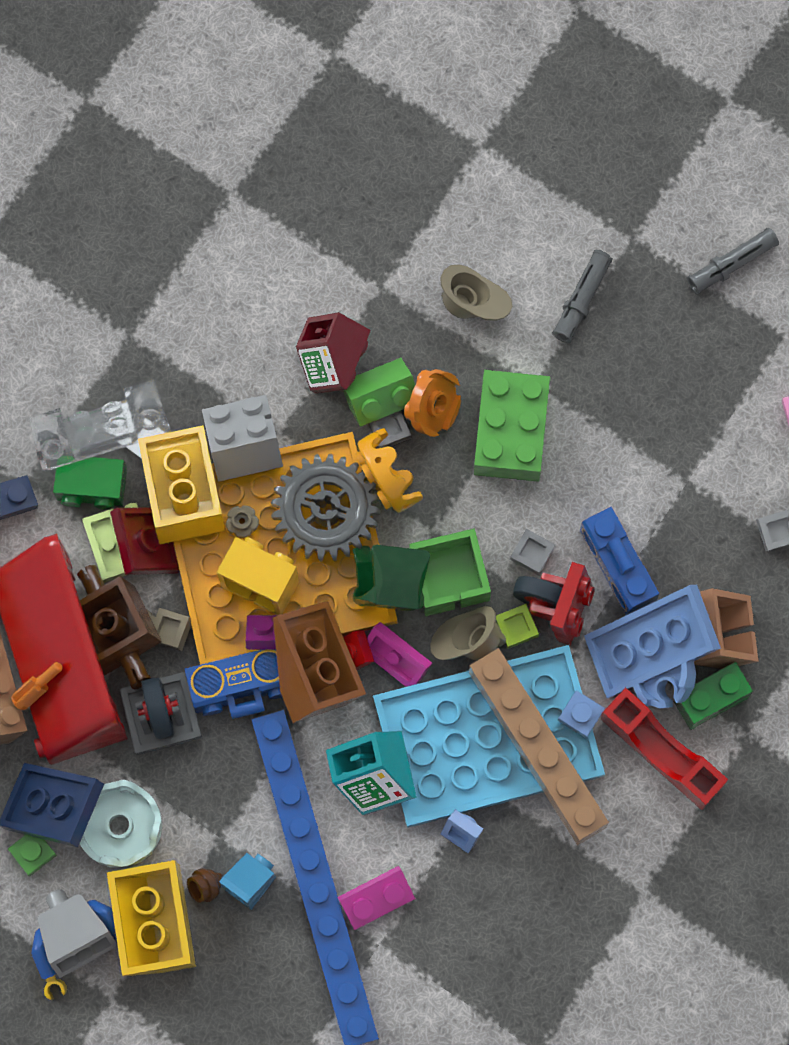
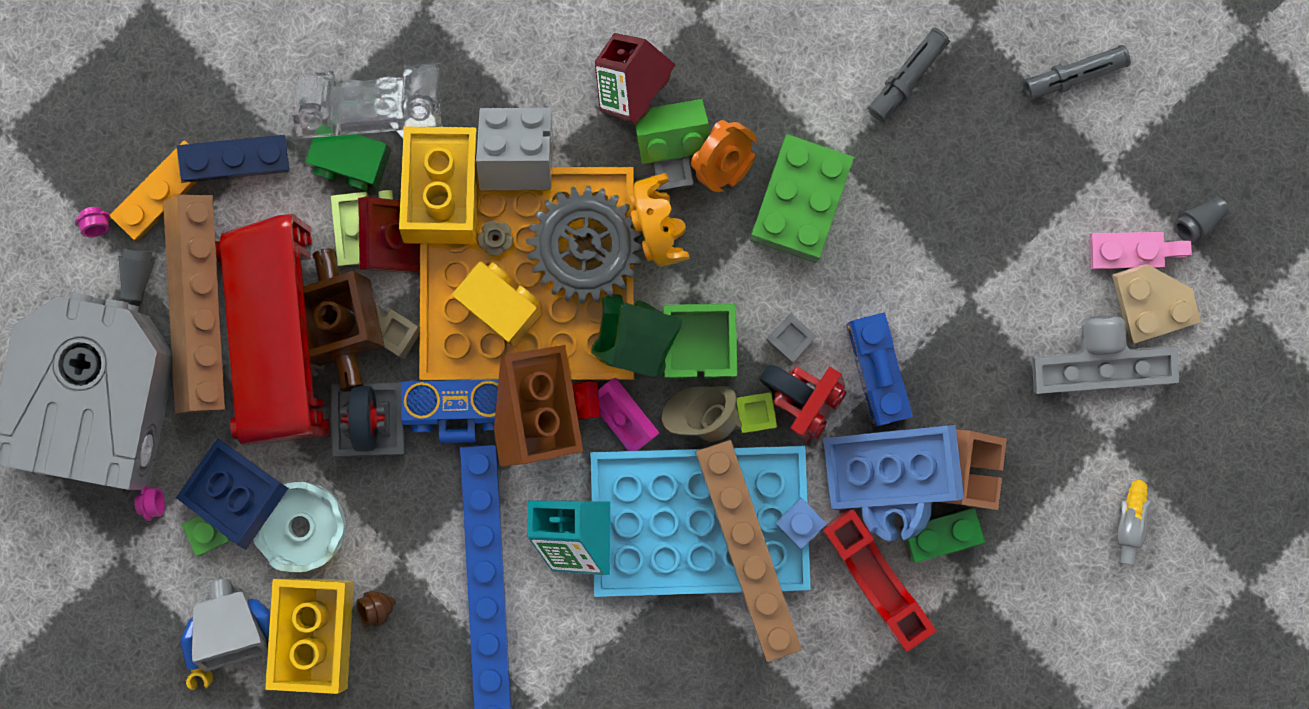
camera: 10 degrees right, 10 degrees up
orange axle [11,662,62,710] -> none
dark azure slope [220,853,276,910] -> none
magenta plate [245,615,277,650] -> none
dark pink plate [338,866,415,930] -> none
dark tan piece [440,264,513,321] -> none
medium blue plate [441,809,483,853] -> none

